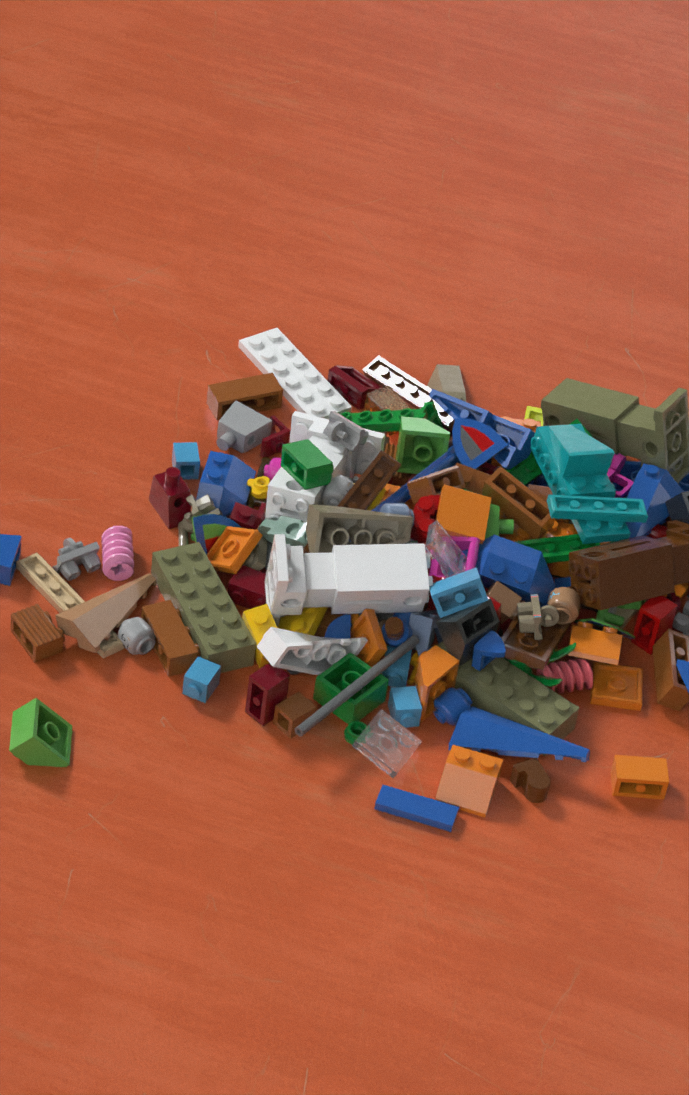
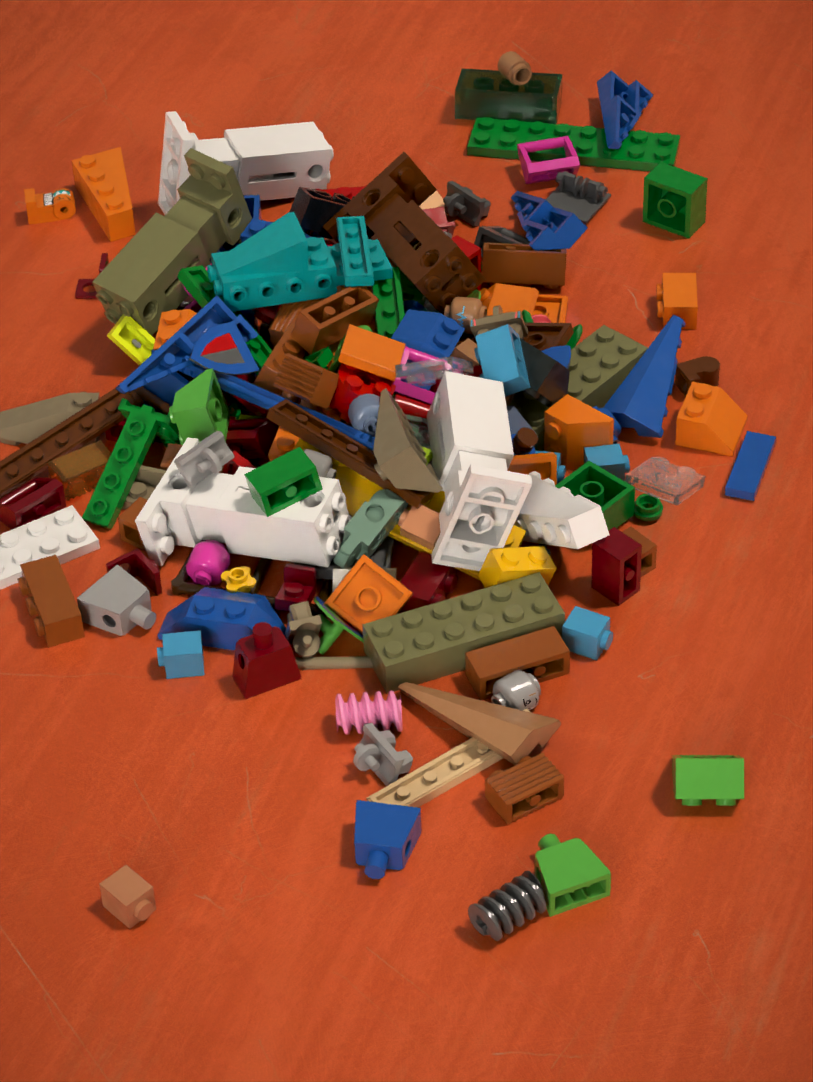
camera: 80 degrees left, 0 degrees up
dark grey piece [295,635,419,737] -> none

